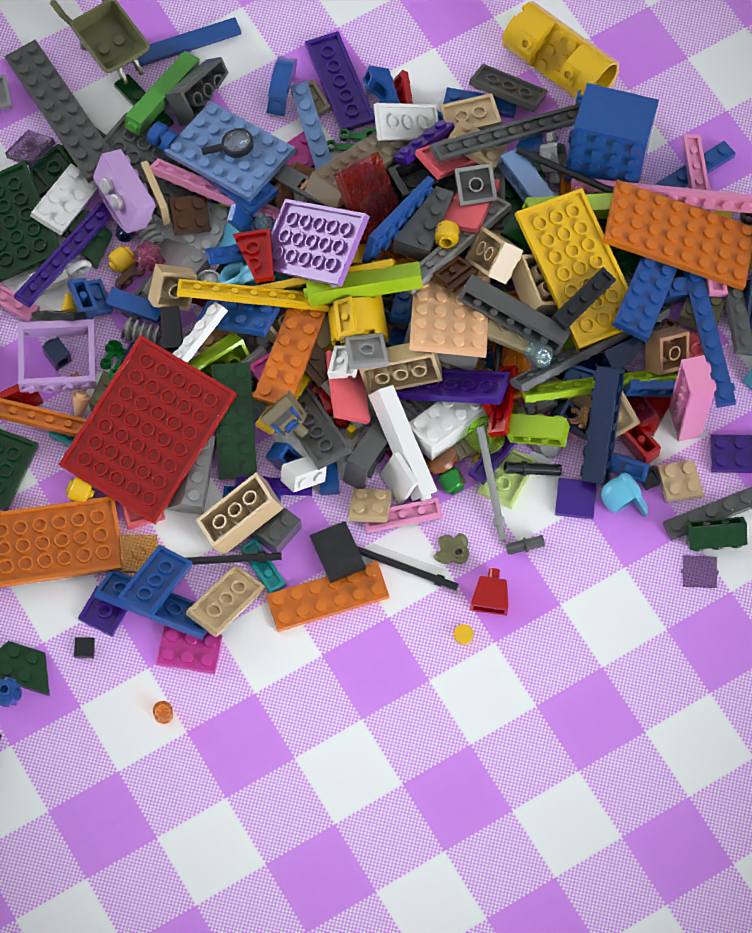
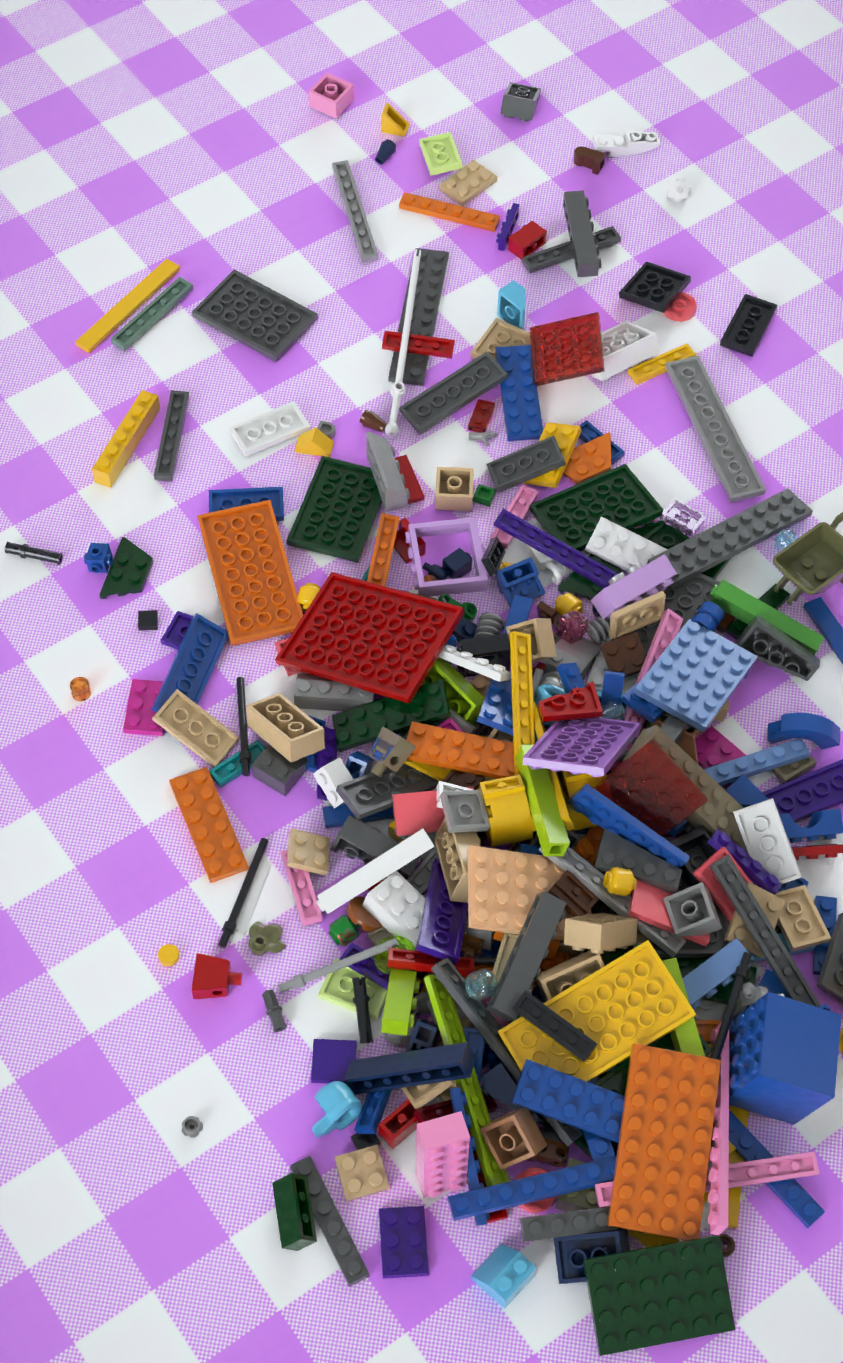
camera: 85 degrees right, 10 degrees down
light nougat cone [72,390,91,418] -> none
blue plate [117,544,193,620] -> none
clear yellow tile [118,535,158,573] -> none
piece [201,128,254,158] -> none
black tile [310,521,366,583] -> none
white tile [380,452,419,505] -> none
clear orange tile [569,405,589,429] -> none
clear purple piece [681,555,719,588] -> none
none -> light grey plate [181,1116,203,1138]
none -> dark blue cylinder [422,562,448,581]
none -> blue slope [726,774,768,808]
none -> clear light blue head [773,529,799,552]

